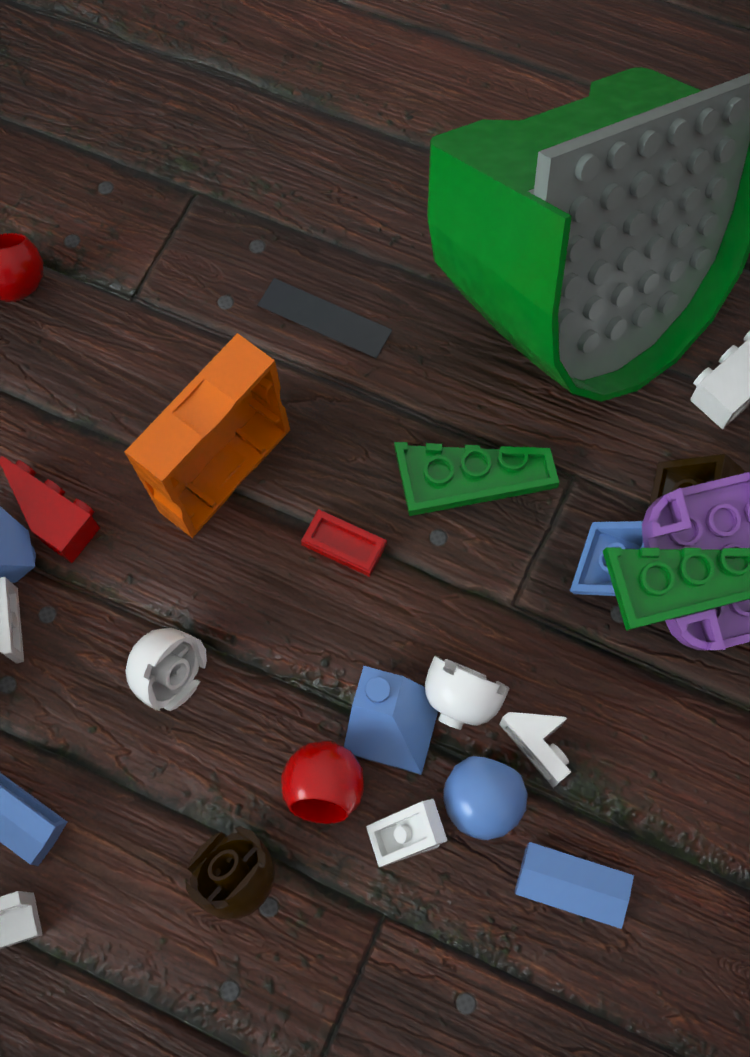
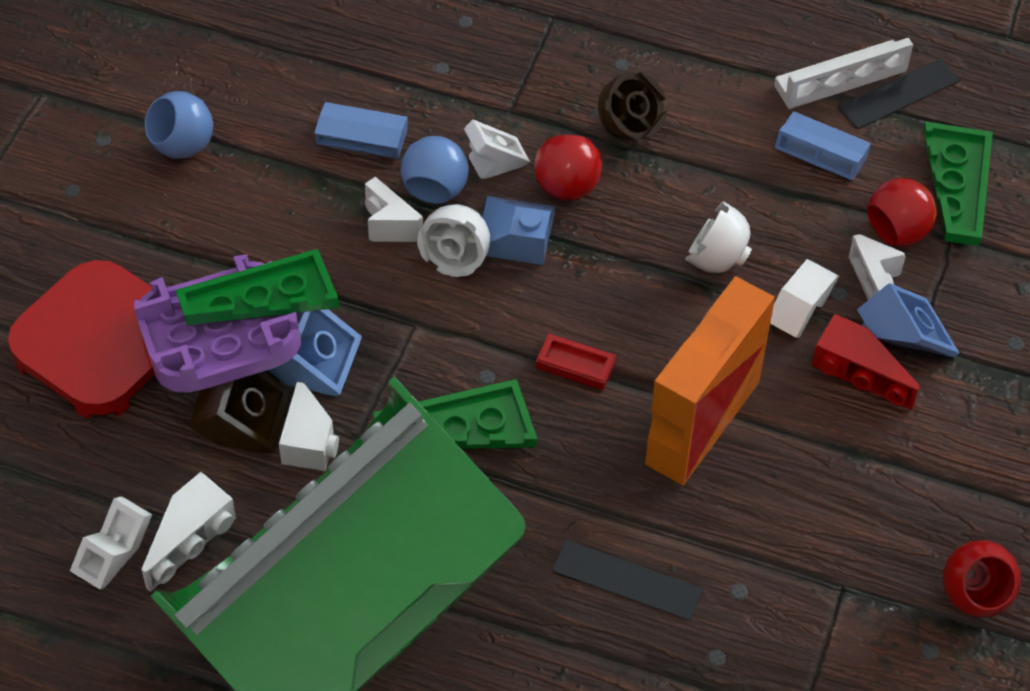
camera: 170 degrees right, 15 degrees down
none -> white slope [279,382,339,471]
none -> white slope [770,259,839,338]

